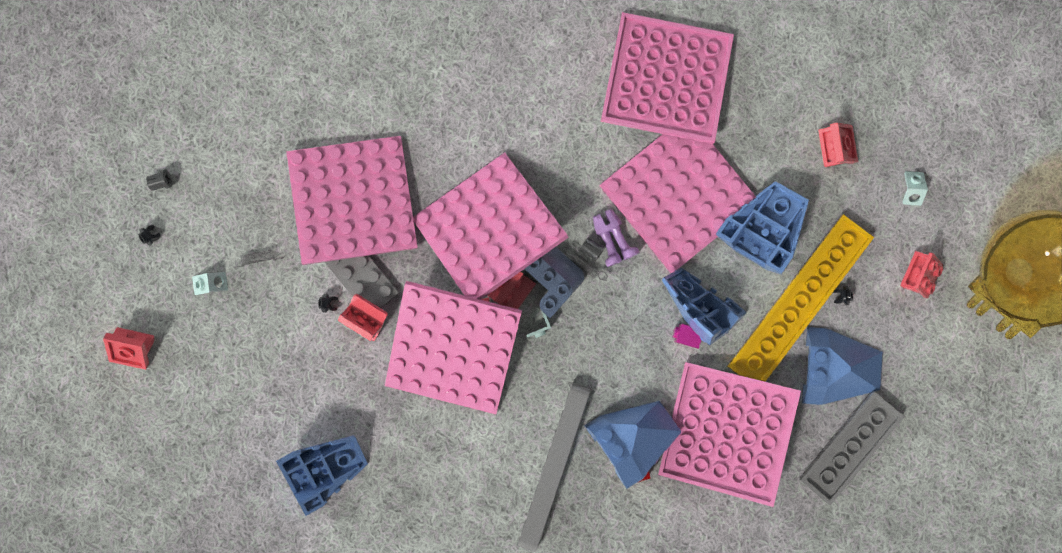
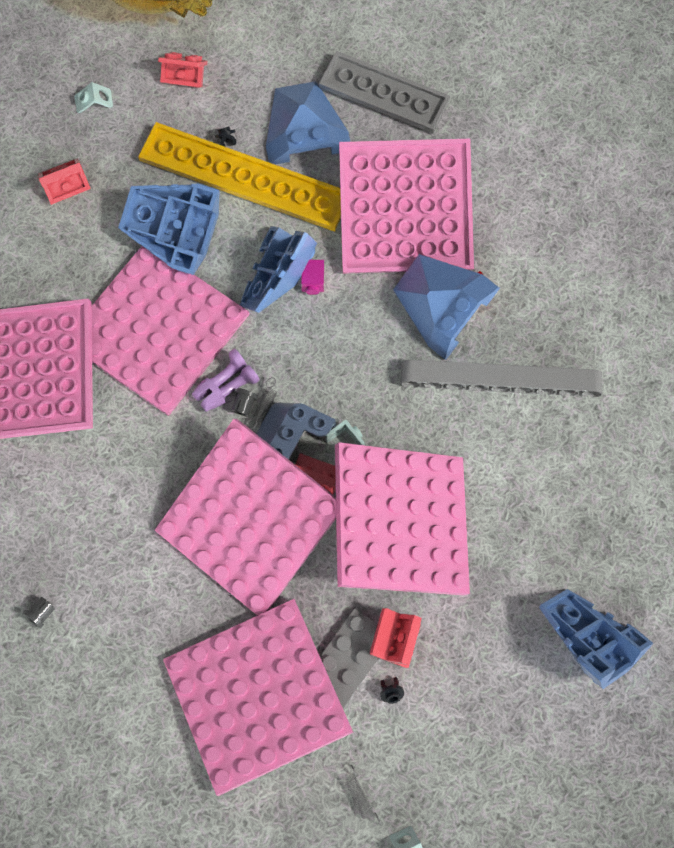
camera: 105 degrees left, 15 degrees down
none -> dark grey bush [23,597,55,629]

